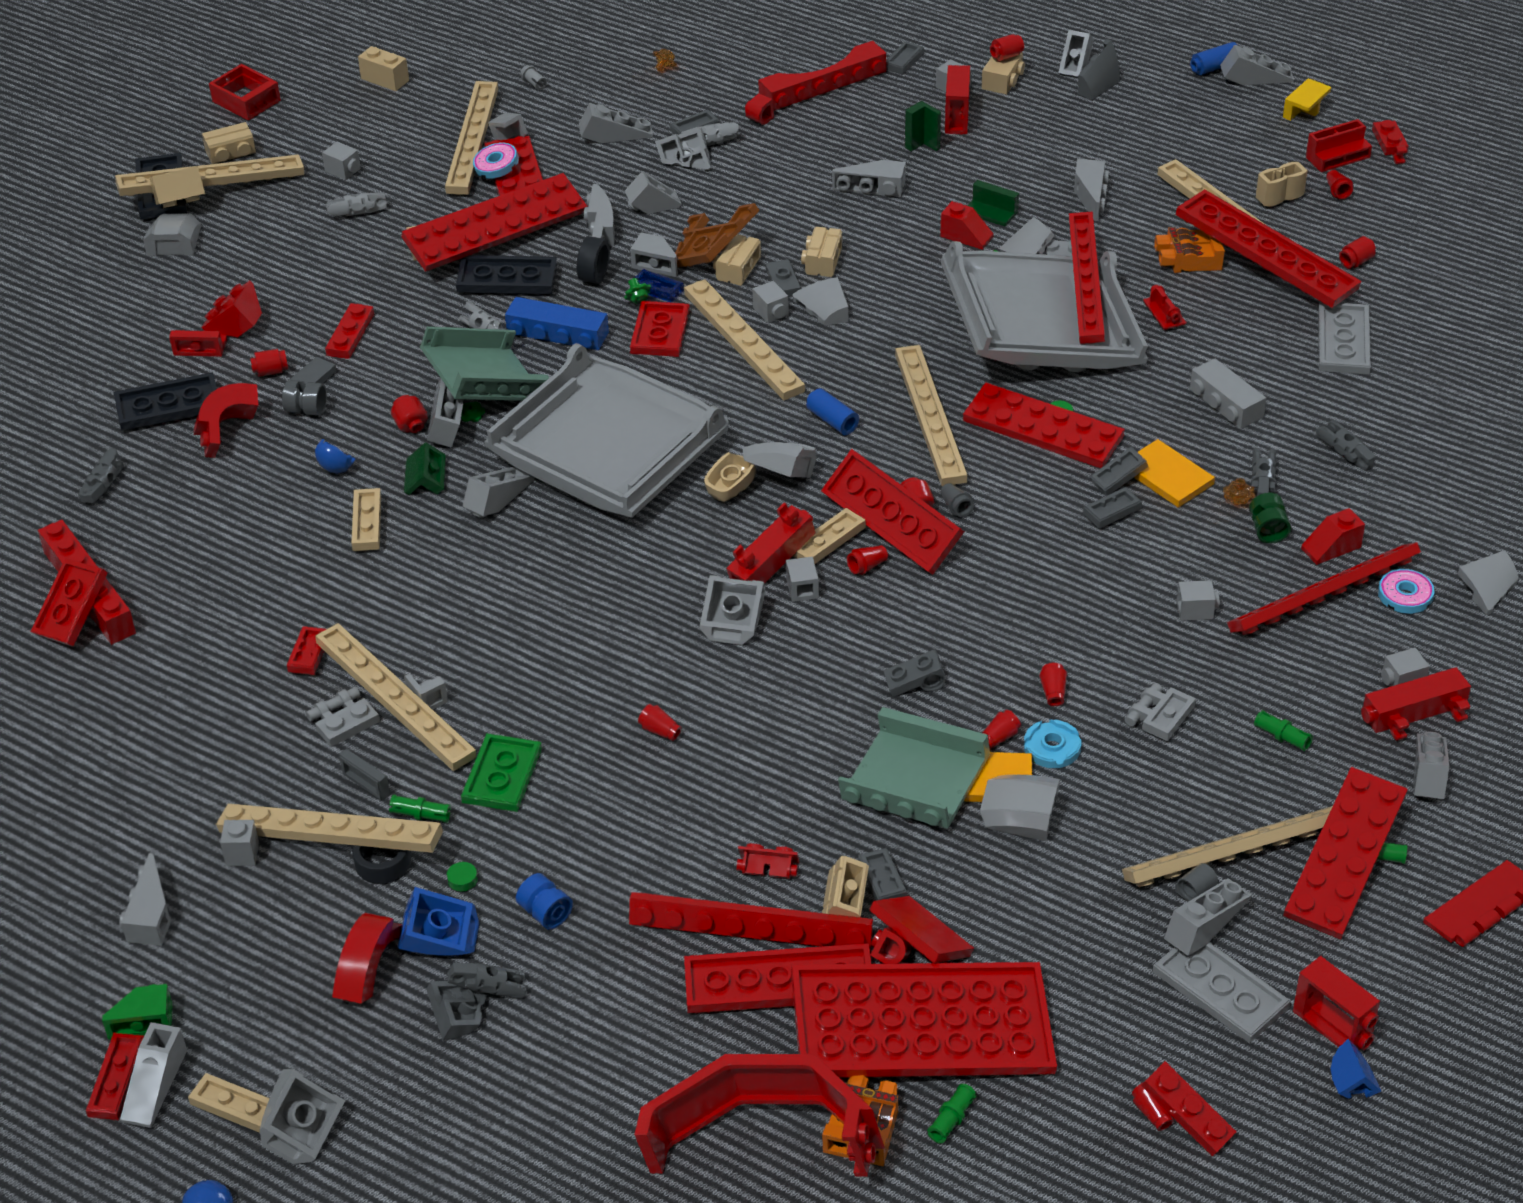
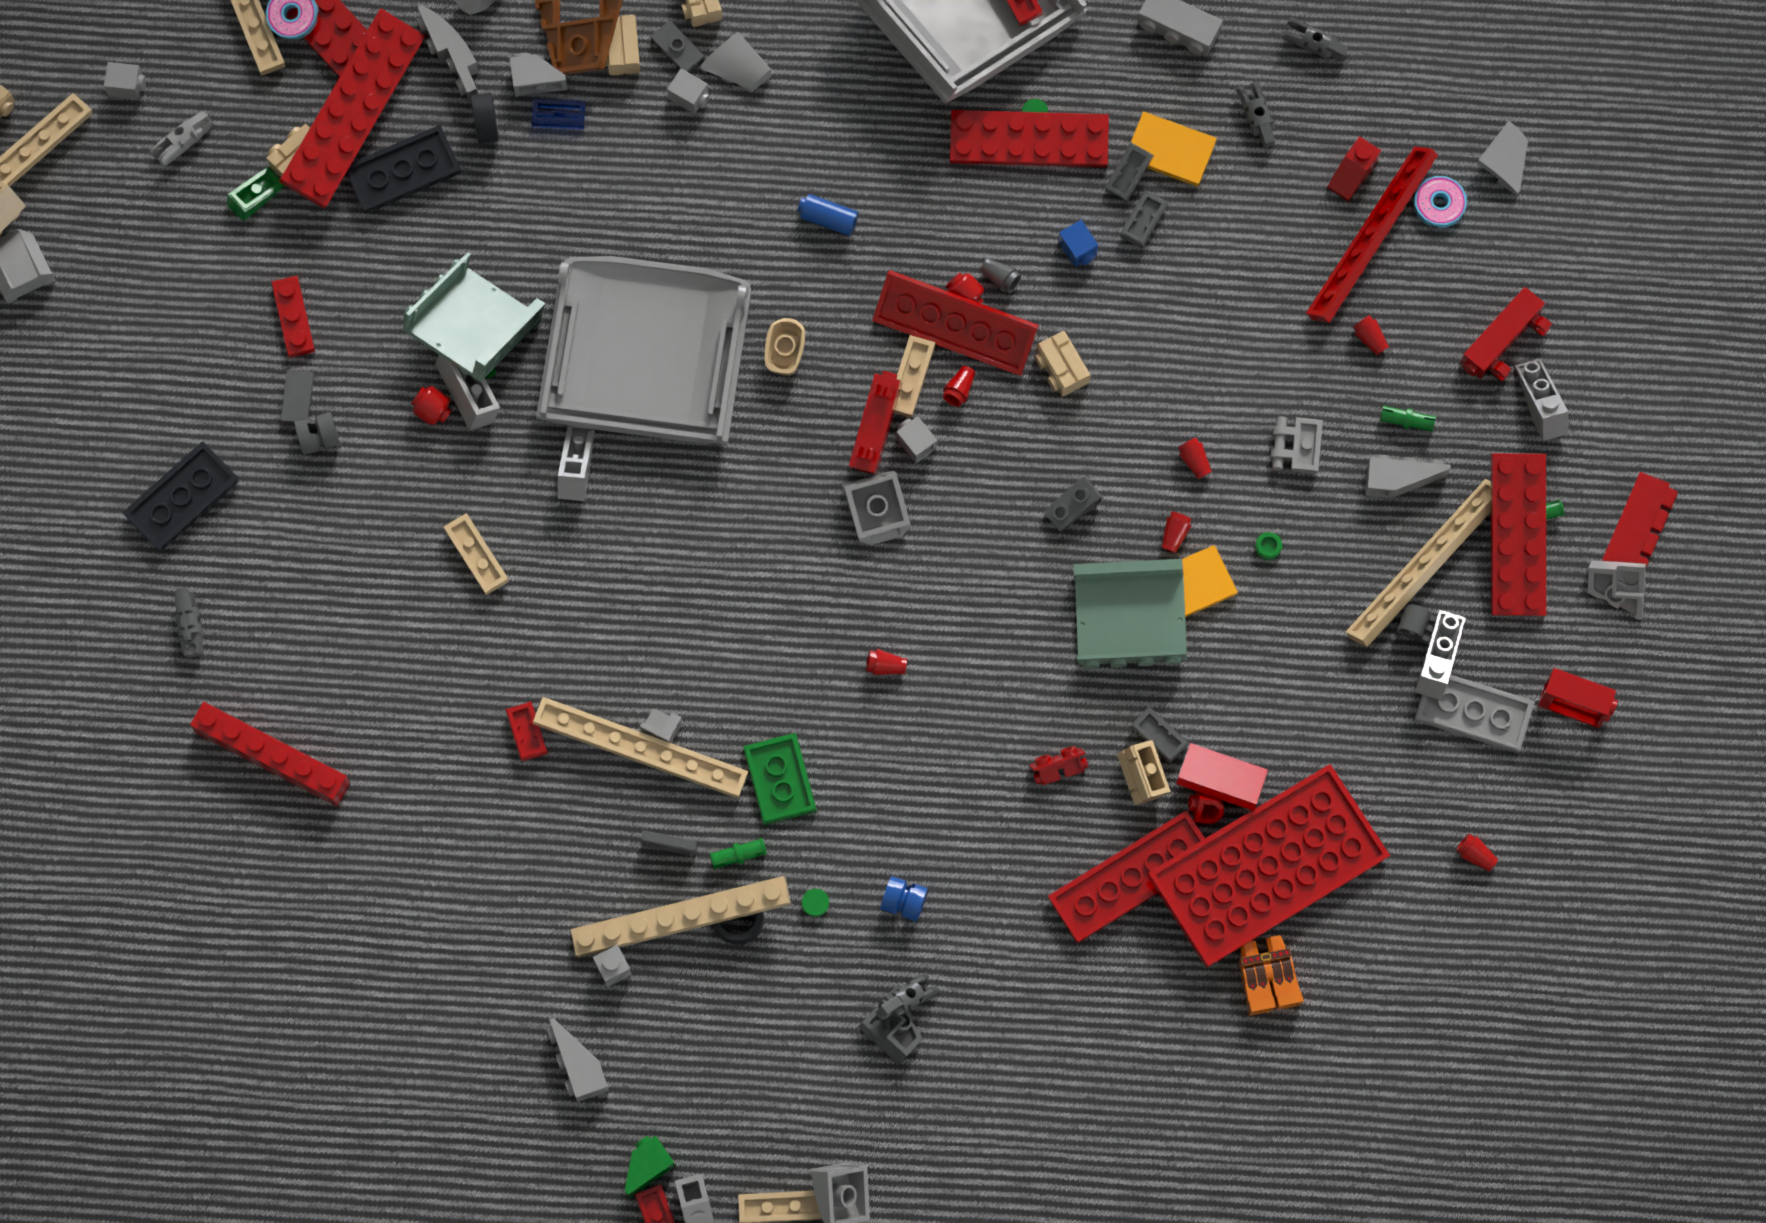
camera: 30 degrees left, 30 degrees up
red tile [30,558,108,647] -> none
red panel [169,330,227,357] -> none
red arch [194,383,258,458] -> none
red slope [201,280,262,337] -> none
red brick [250,349,288,377] -> none
light grey plate [306,687,380,747] -> none
blue hair [315,439,355,474] -> none
red arch [332,913,402,1004] -> none
blue slope [397,887,479,955] -> none
dark green panel [404,442,446,495] -> none
light grey hinge [459,301,506,330] -> none
blue brick [505,297,609,350] -> none
green plant [624,278,652,304] -> none
red plate [629,892,873,951] -> none
red tile [630,301,690,357] -> none
red panel [634,1054,885,1177] -> none
tan plate [684,279,805,401] -> none
light grey slope [743,442,817,478] -> none
tan plate [895,345,967,486] -> none
green pin [927,1084,976,1143] -> none
light grey slope [980,774,1060,841] -> none
medium azure tile [1024,720,1082,768] -> none
red plate [1141,1061,1237,1157] -> none
light grey brick [1176,580,1219,621] -> none
clear orange plant [1223,478,1255,505] -> none
dark green wheel [1249,493,1291,543] -> none
blue brick [1330,1039,1381,1098] -> none
light grey brick [1381,648,1430,687] -> none
none -> green slope [226,167,285,221]
none -> tan brick [1034,331,1091,397]
none -> blue brick [1058,219,1098,267]
none -> green tile [1255,532,1283,560]
none -> red cone [1353,315,1389,356]
none -> light grey slope [1365,455,1451,498]
none -> light grey slope [1588,560,1646,620]

